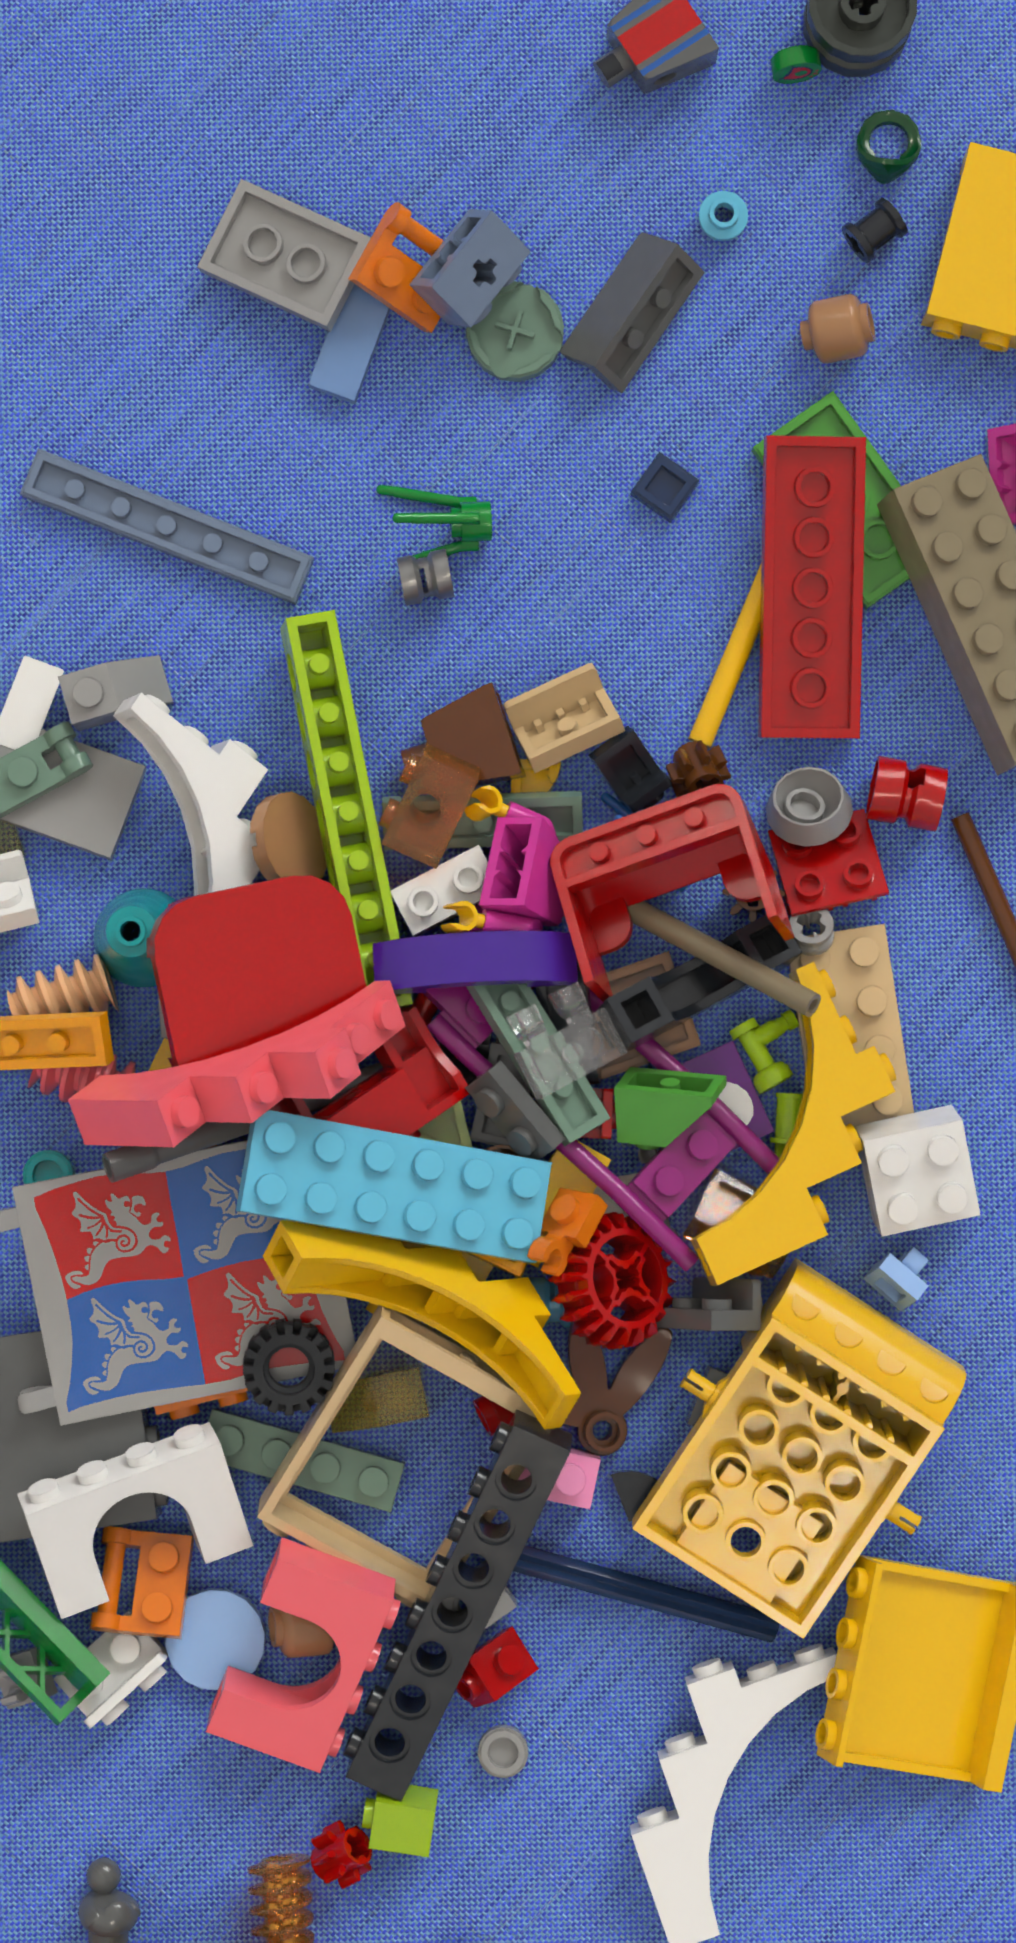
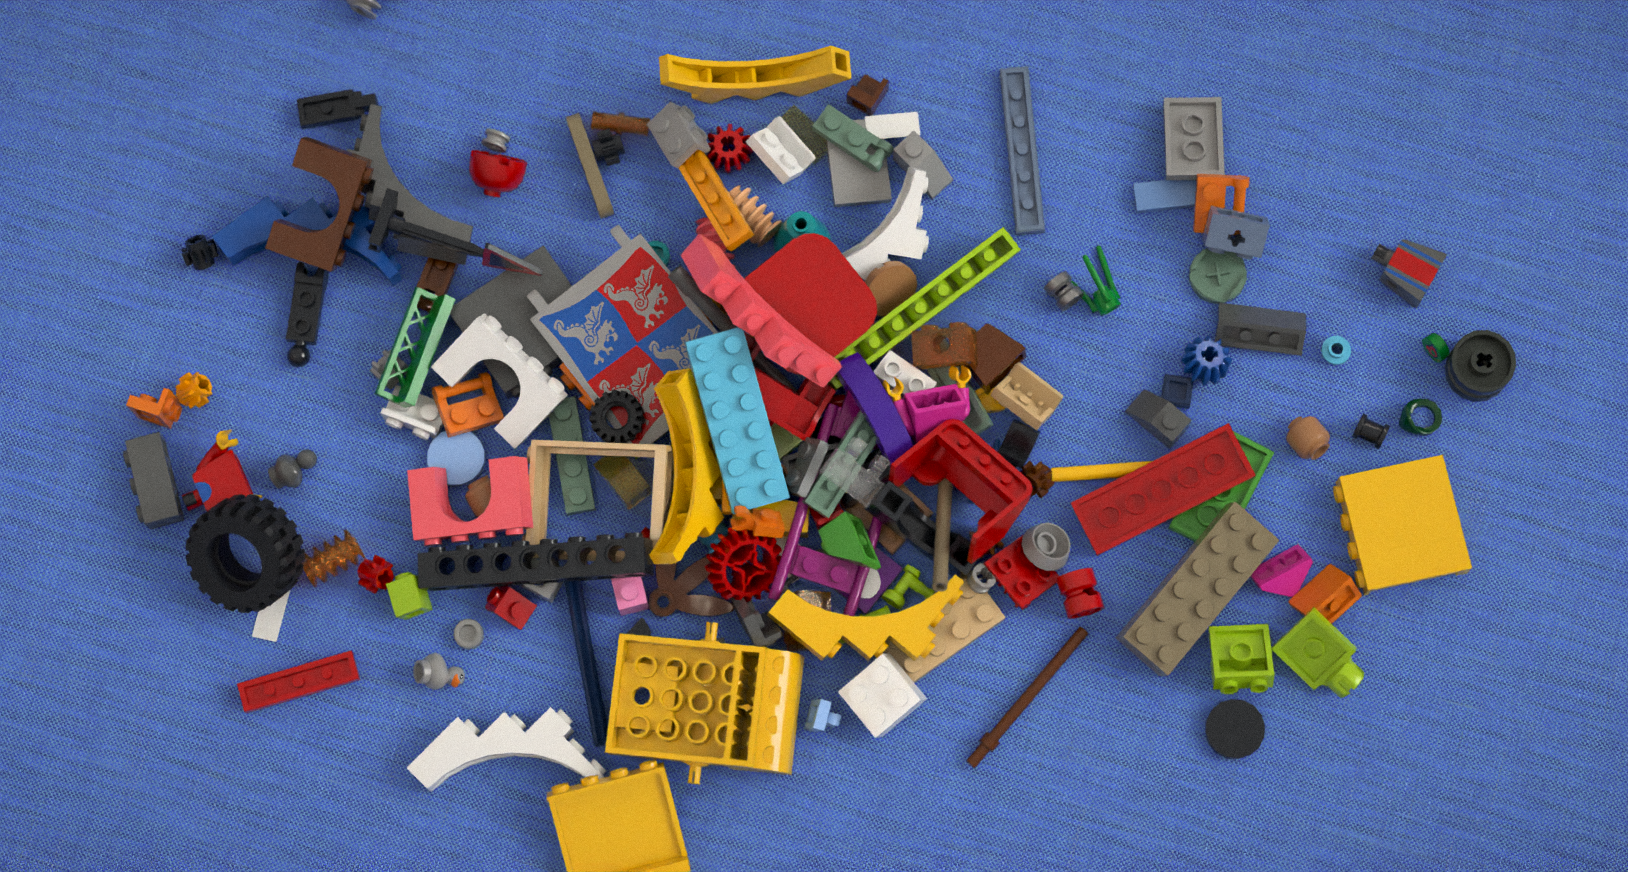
camera: 65 degrees right, 10 degrees down
none -> light grey animal [413,653,465,690]
none -> dark grey slope [1125,389,1191,449]
none -> blue gear [1181,335,1232,386]

